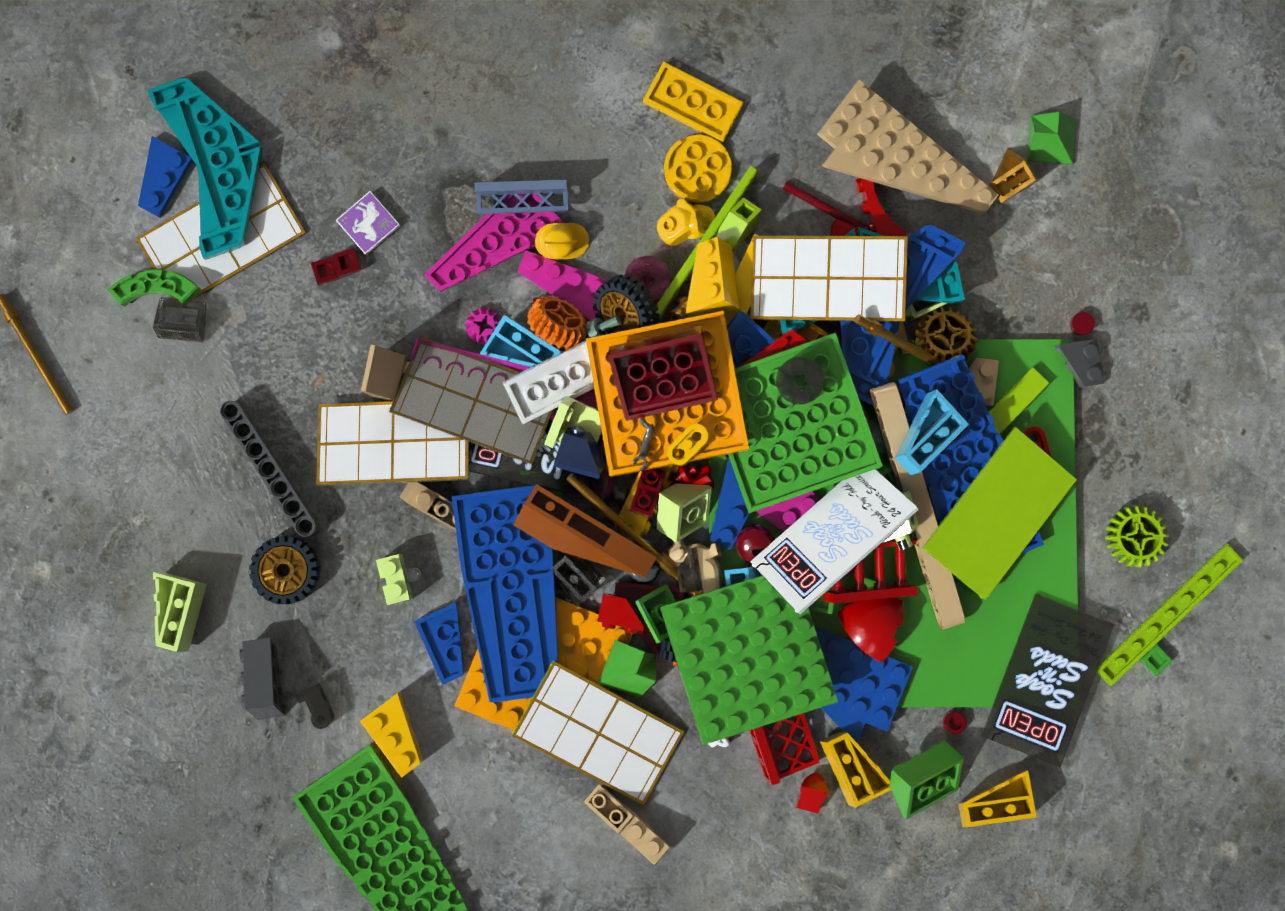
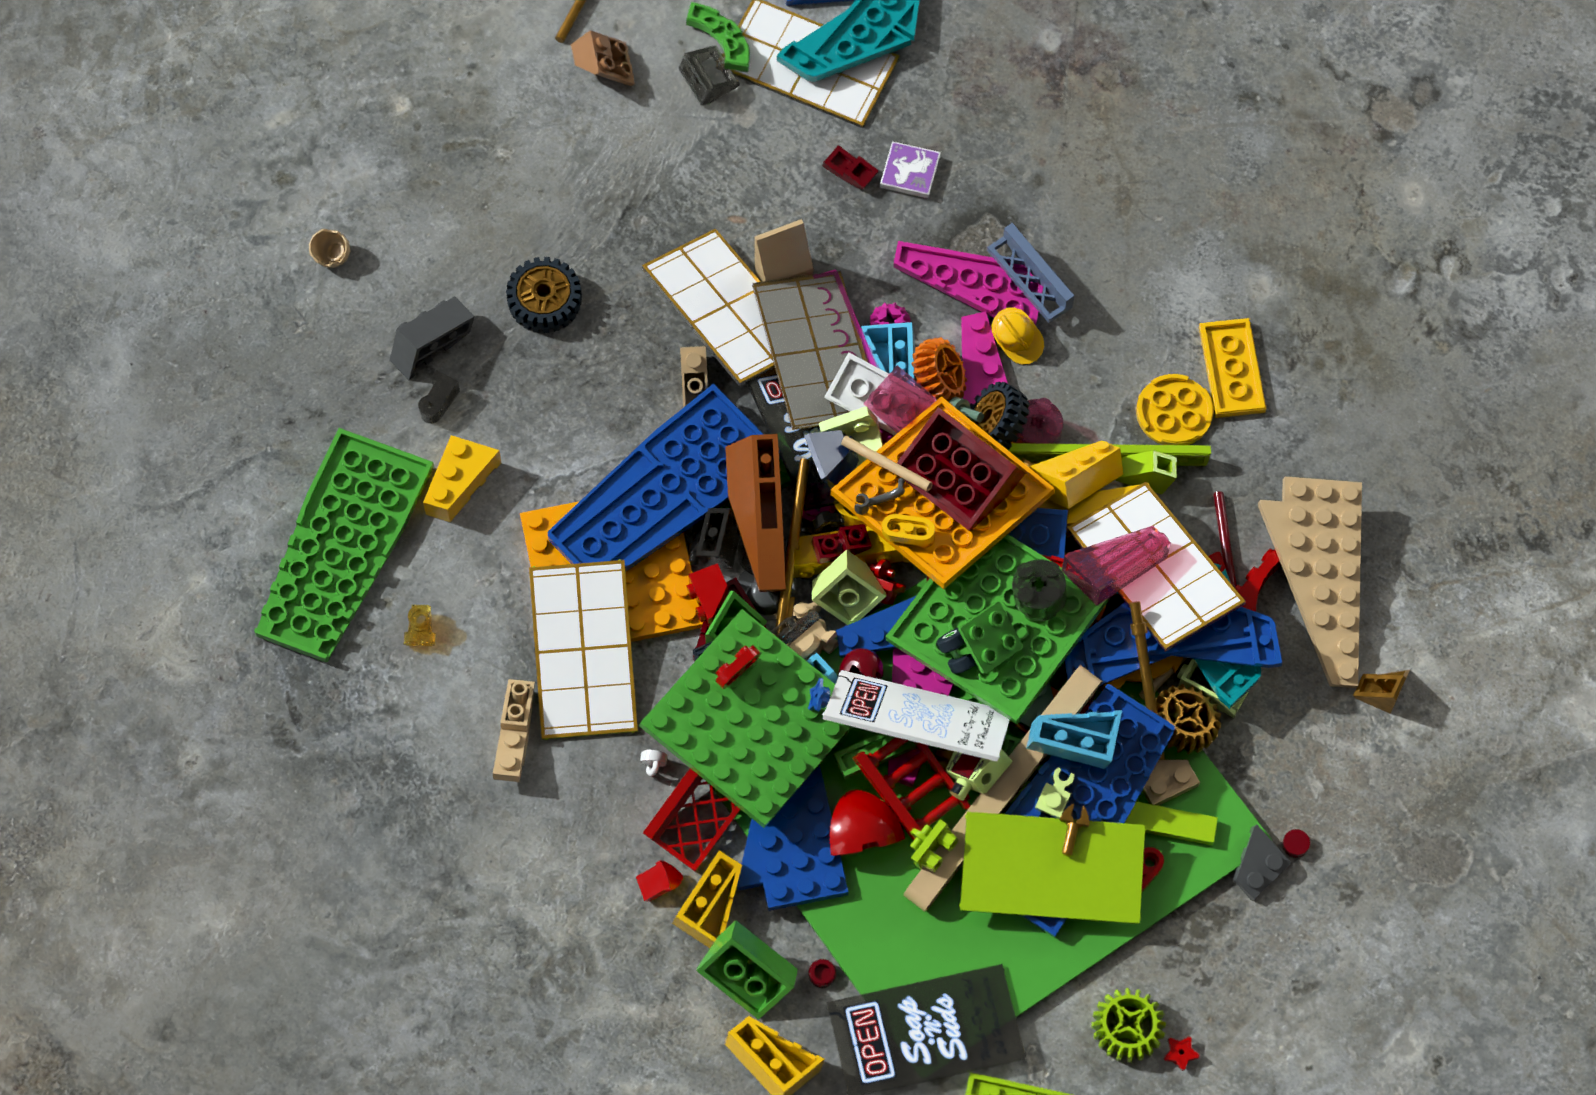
camera: 55 degrees right, 20 degrees down
yellowish green wedge [153,572,207,652] -> none
dark grey beam [220,401,320,537] -> none
yellowish green piece [376,554,422,605] -> none
blue wing [414,602,464,685] -> none
bright green slope [598,640,656,698] -> none
yellow head [656,198,715,246] -> none
bright green slope [1027,112,1076,165] -> none
none -> tan hair [309,229,350,268]
none -> clear yellow plate [403,605,436,646]
none -> medium nougat slope [571,30,635,86]
none -> red plate [715,645,761,689]
none -> blue plate [808,678,830,711]
none -> tan piece [841,436,933,492]
none -> clear pink slope [864,365,936,433]
none -> lime hips [910,819,958,872]
none -> bright green plate [937,602,1023,674]
none -> yellowish green plate [1035,768,1074,819]
none -> pearl gold bar [1059,803,1090,856]
none -> clear pink slope [1061,526,1171,605]
none -> red plate [1164,1037,1200,1071]

